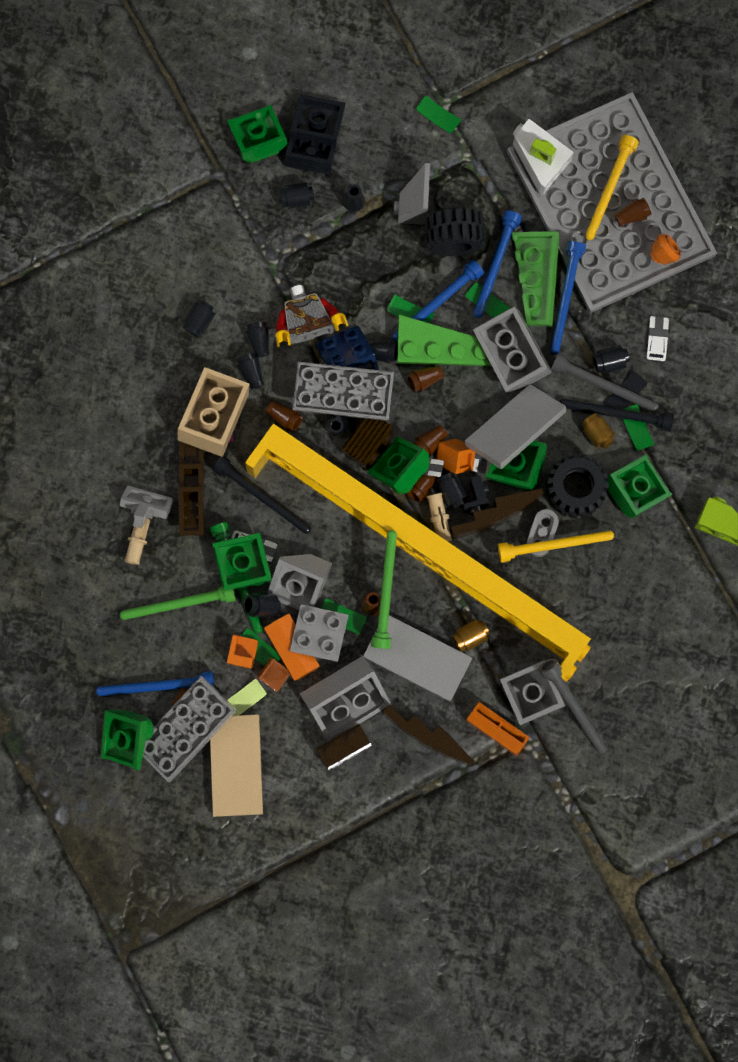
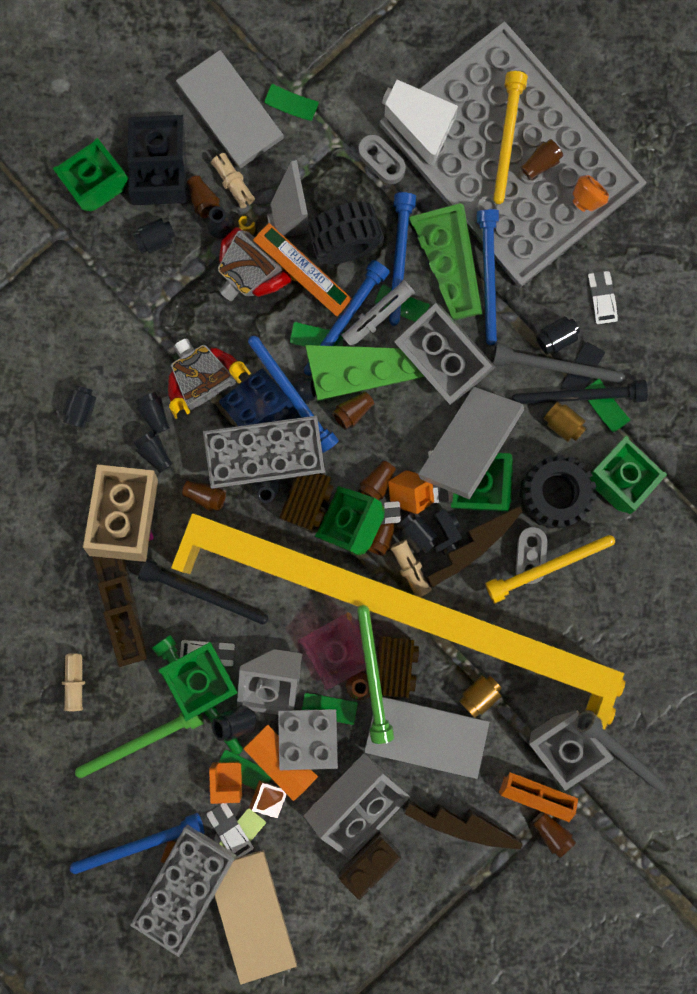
camera: 10 degrees left, 5 degrees up
green slope [101,709,154,770] -> none
light grey hinge [120,485,174,528] -> none
lime plate [529,138,557,165] -> none
none -> light grey tile [176,50,284,169]
none -> reddish brown cone [186,175,220,218]
none -> sticker [207,803,254,858]
none -> tan pin [211,153,255,209]
none -> torso [218,216,297,301]
none -> blue piece [248,336,339,453]
none -> tile [253,223,352,316]
none -> clear pink slope [298,612,366,690]
none -> light grey pin [341,279,415,347]
none -> light grey plate [359,135,406,184]
none -> dark brown brick [377,636,419,698]
none -> reddish brown cone [533,813,576,858]

